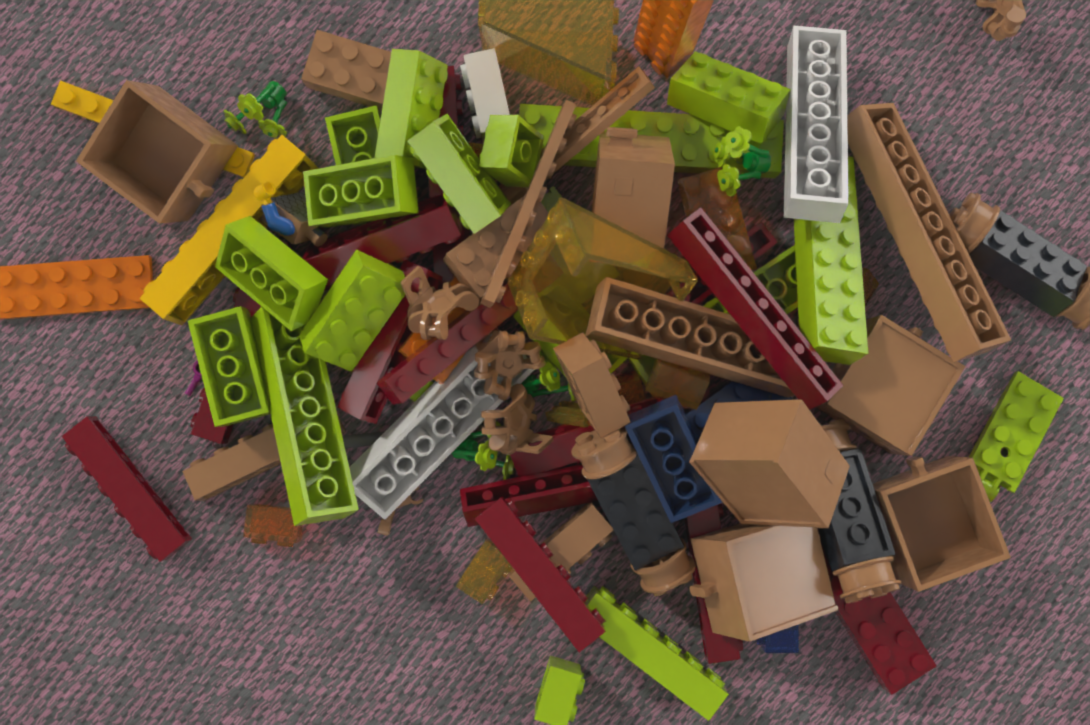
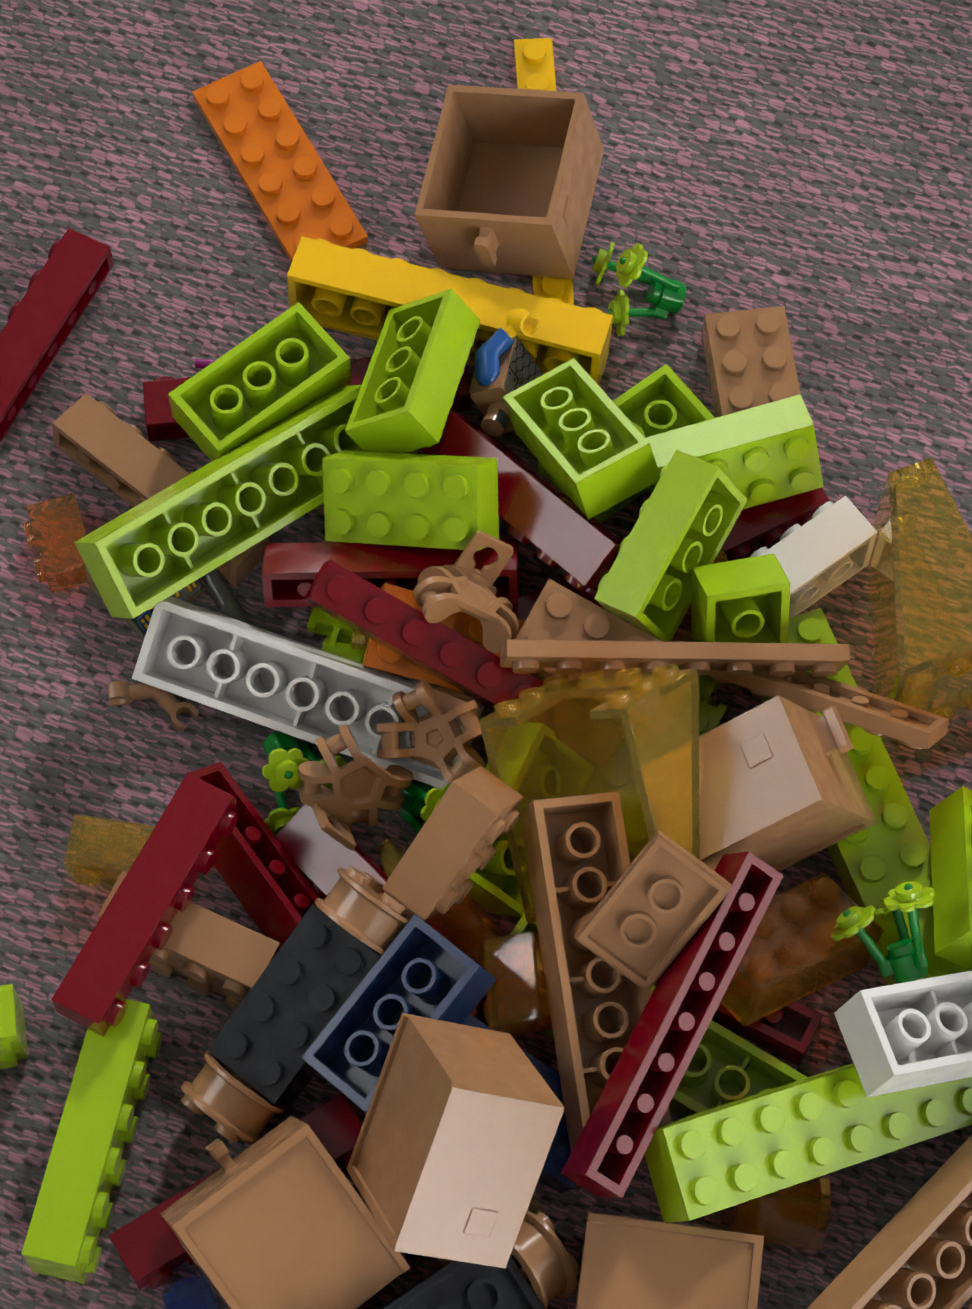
camera: 65 degrees right, 20 degrees down
none -> medium nougat tile [574,829,732,992]

